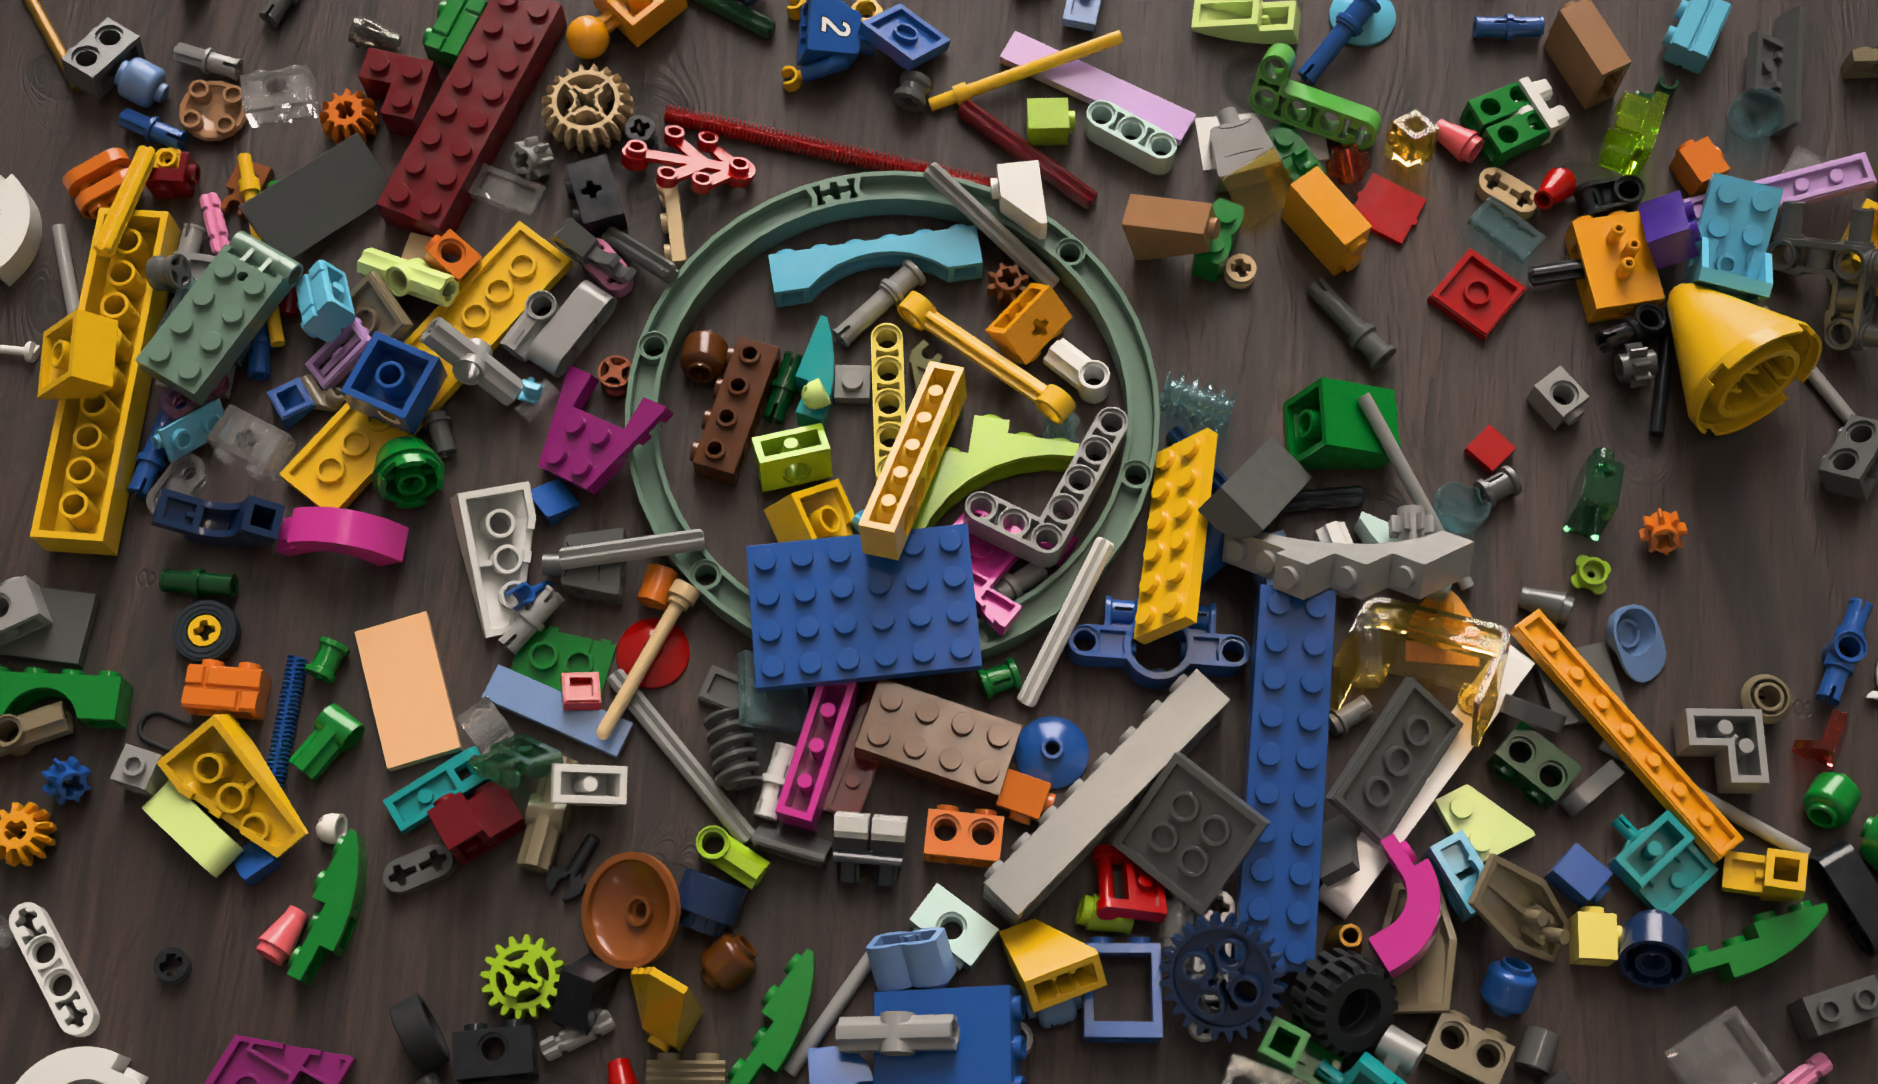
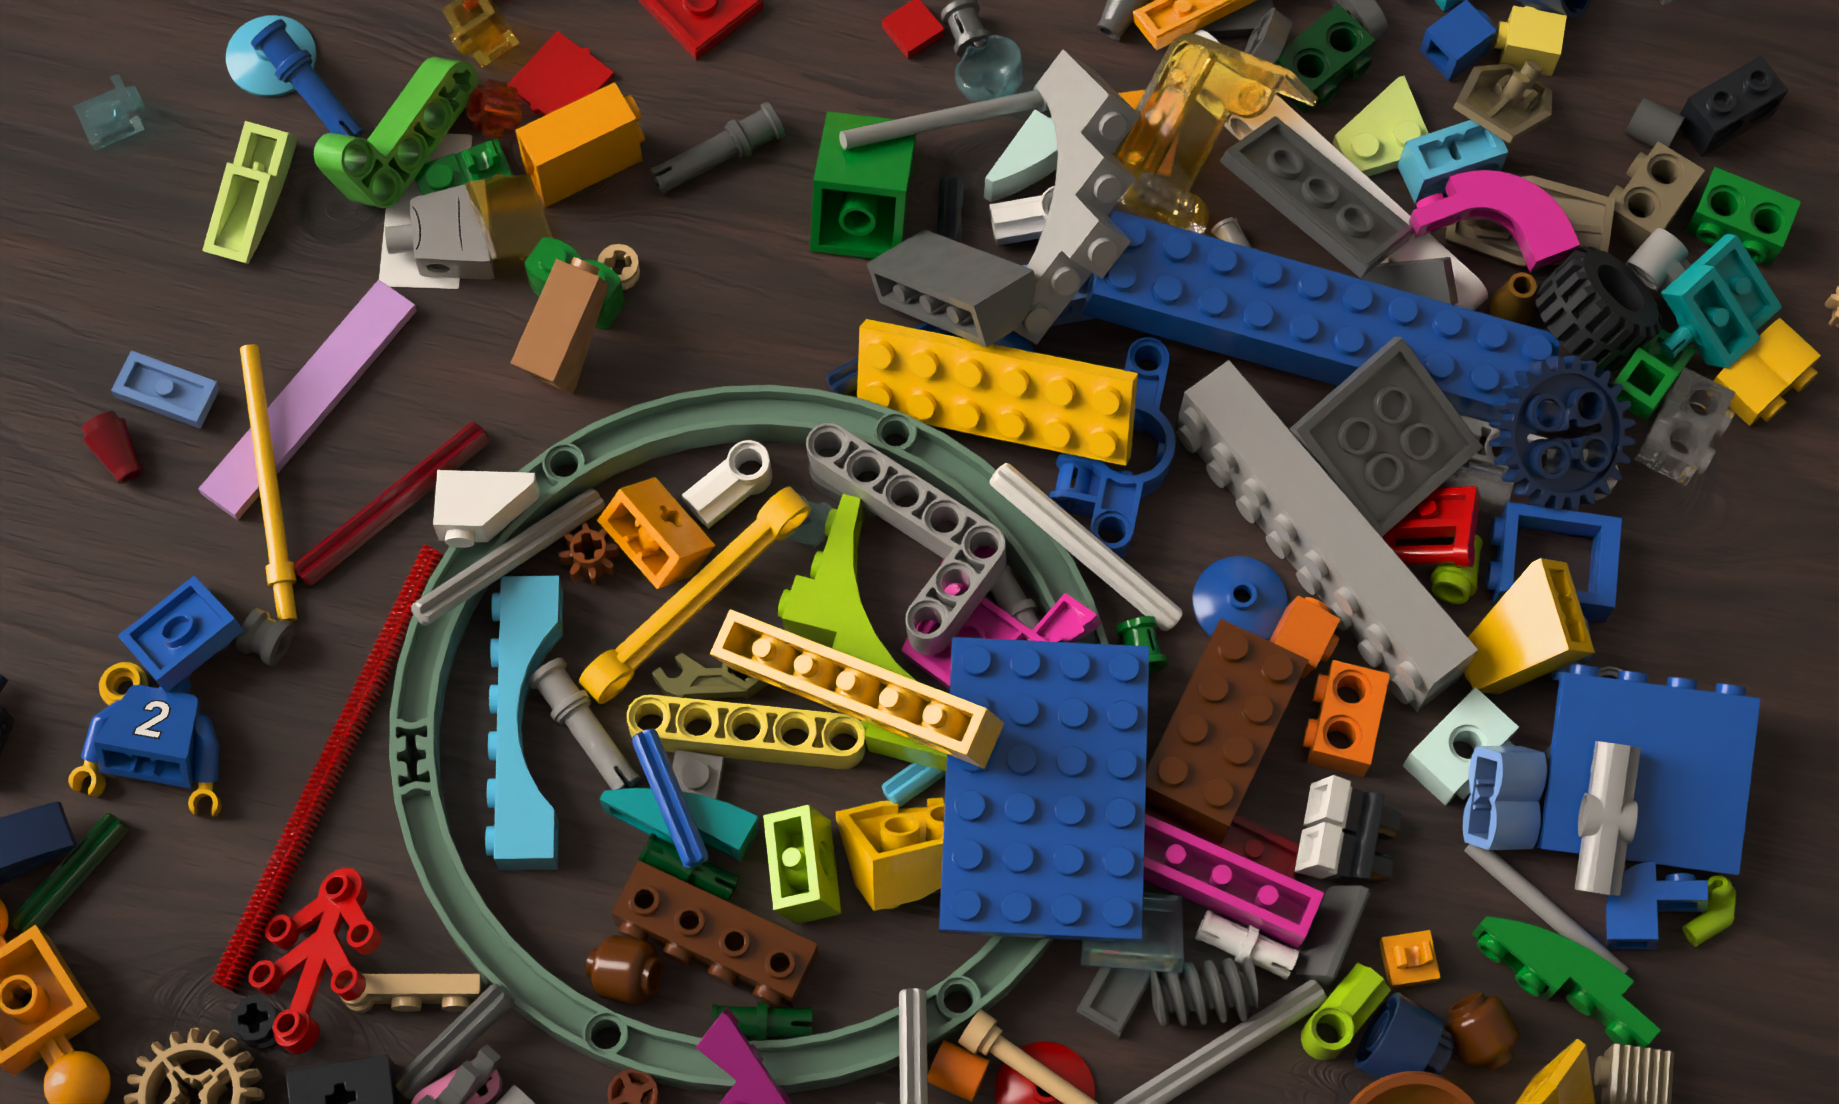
camera: 85 degrees left, 0 degrees up
yellowish green hinge [801,378,831,410] -> none
lime brick [1026,97,1075,145] -> none
light aqua beam [1085,100,1177,175] -> none
clear light blue piece [1159,368,1239,432] -> none
light grey gear [1388,505,1435,541] -> none
blue head [1480,956,1538,1018] -> none
none -> blue axle [632,729,708,868]
none -> dark green pin [711,1002,813,1041]
none -> light orange tile [1379,930,1441,989]

